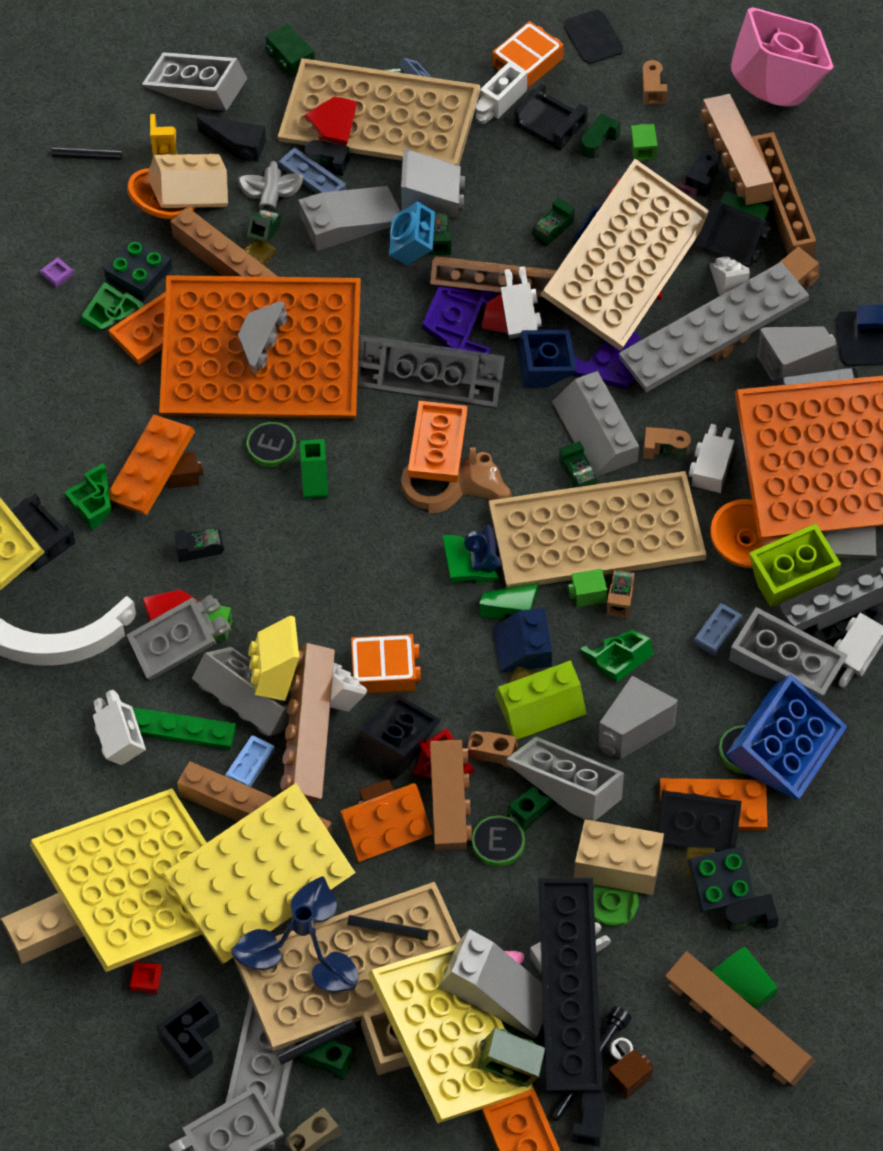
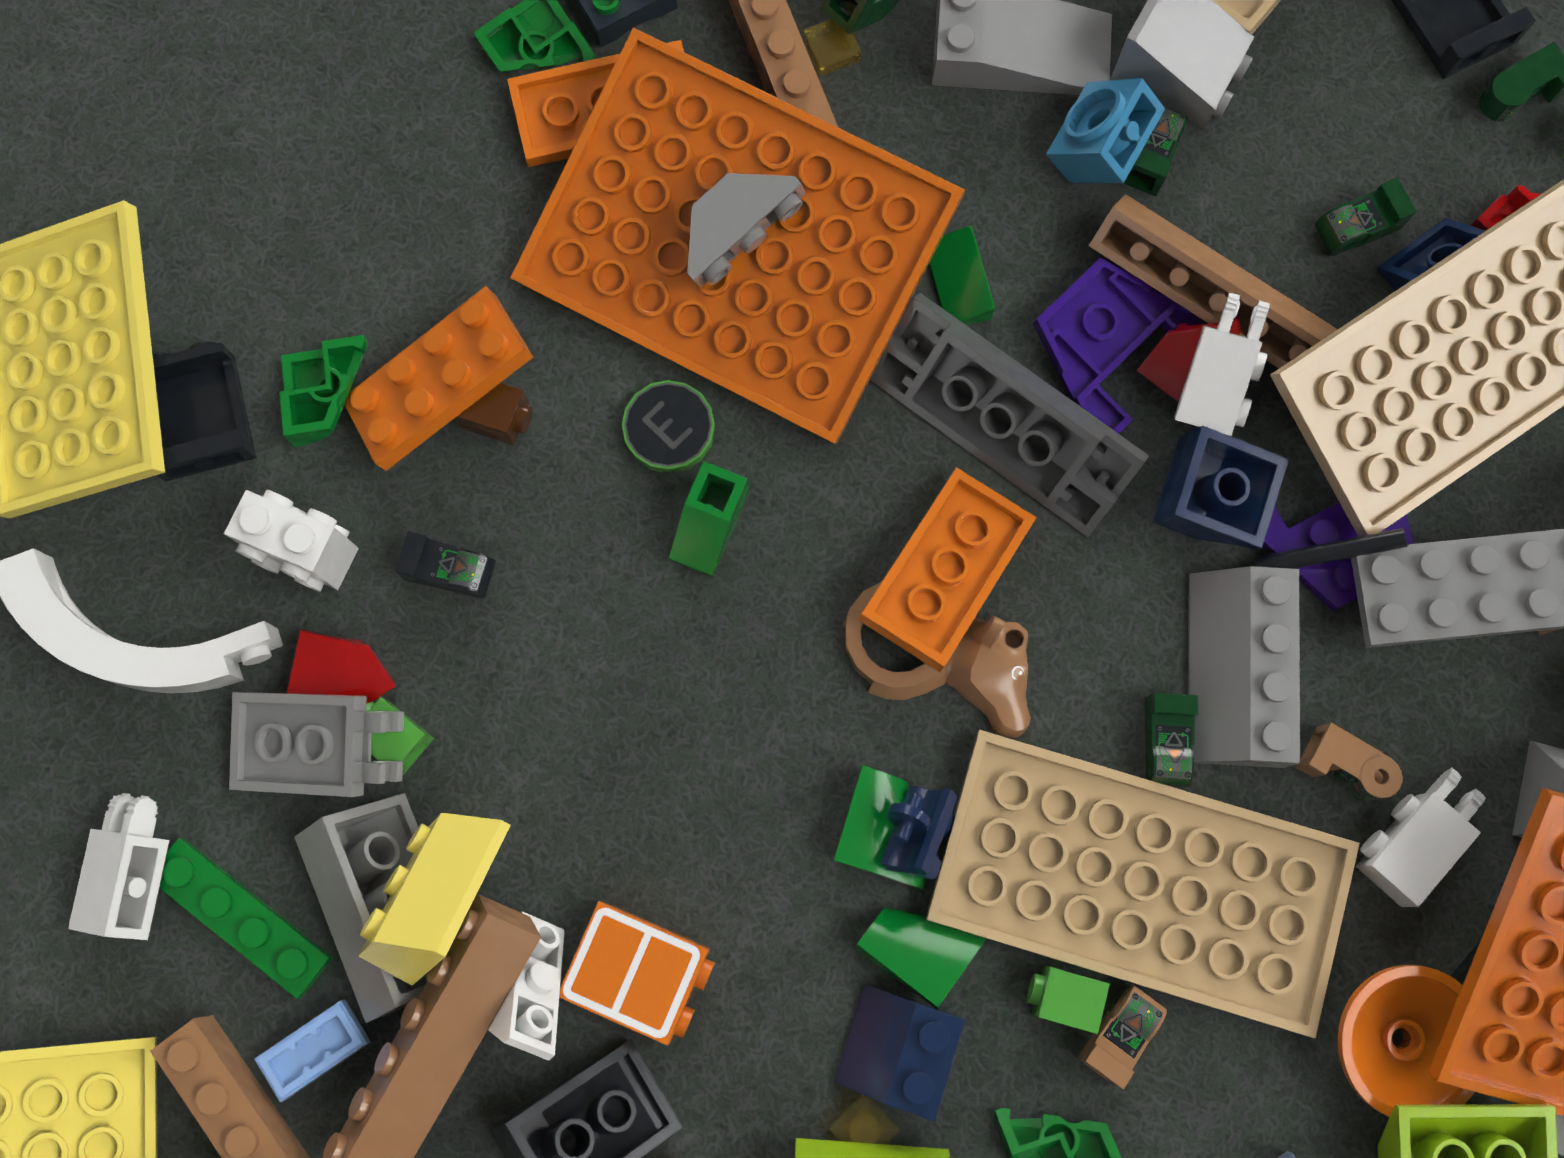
camera: 25 degrees right, 20 degrees up
none -> white brick [224,490,359,592]
none -> green slope [929,226,995,325]
none -> black bar [1255,528,1408,569]

